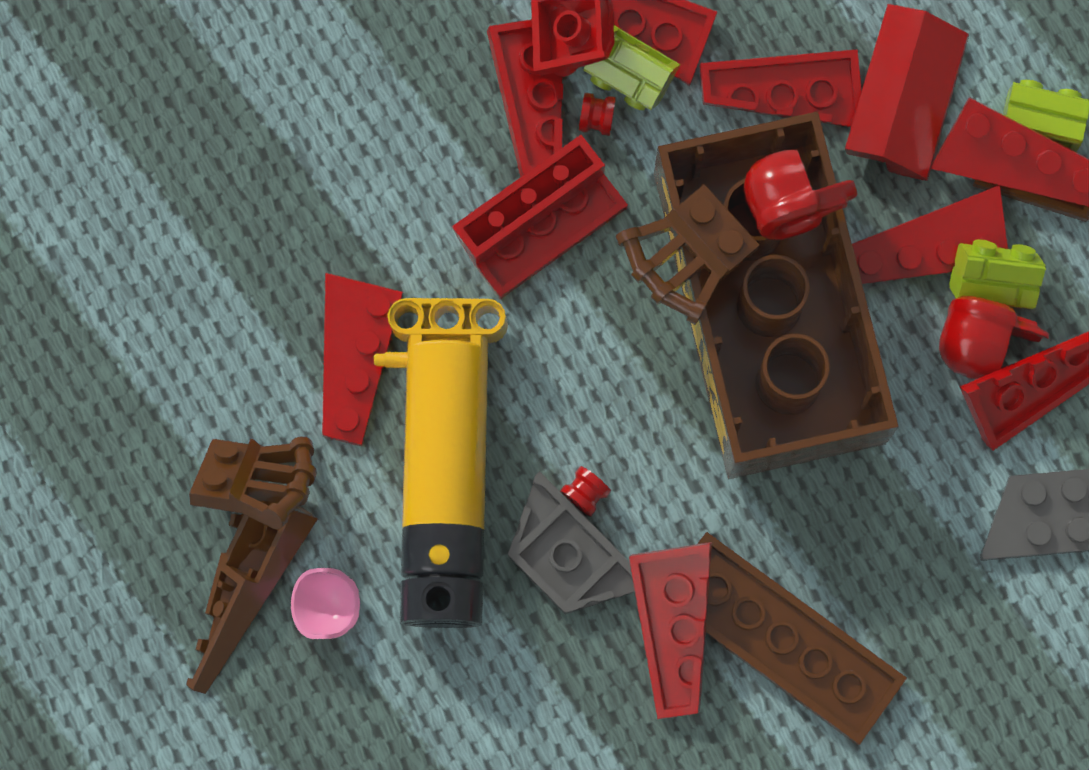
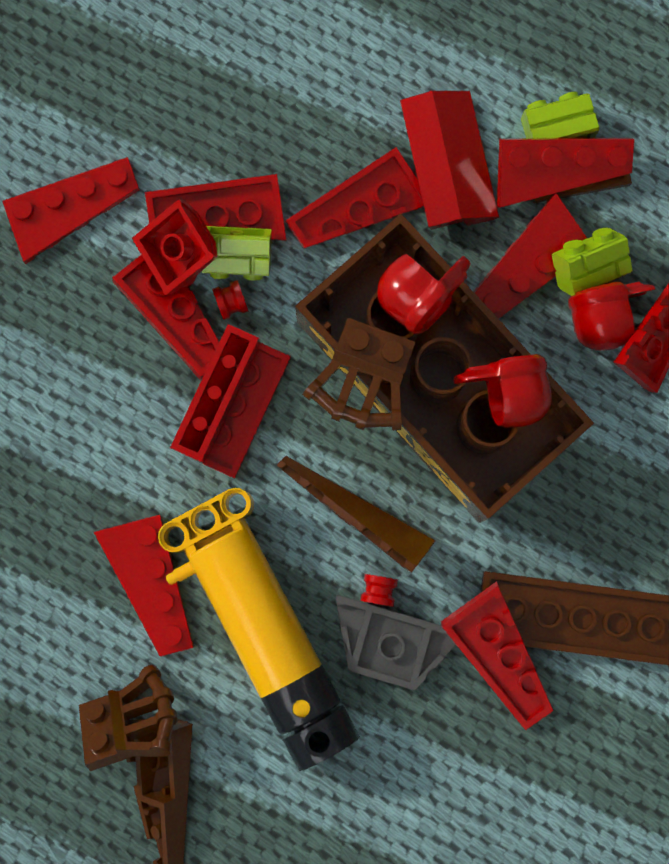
camera: 30 degrees left, 5 degrees up
bright pink helmet [291,568,360,639] -> none
none -> reddish brown wedge [277,456,435,573]
none -> red piece [454,354,552,427]

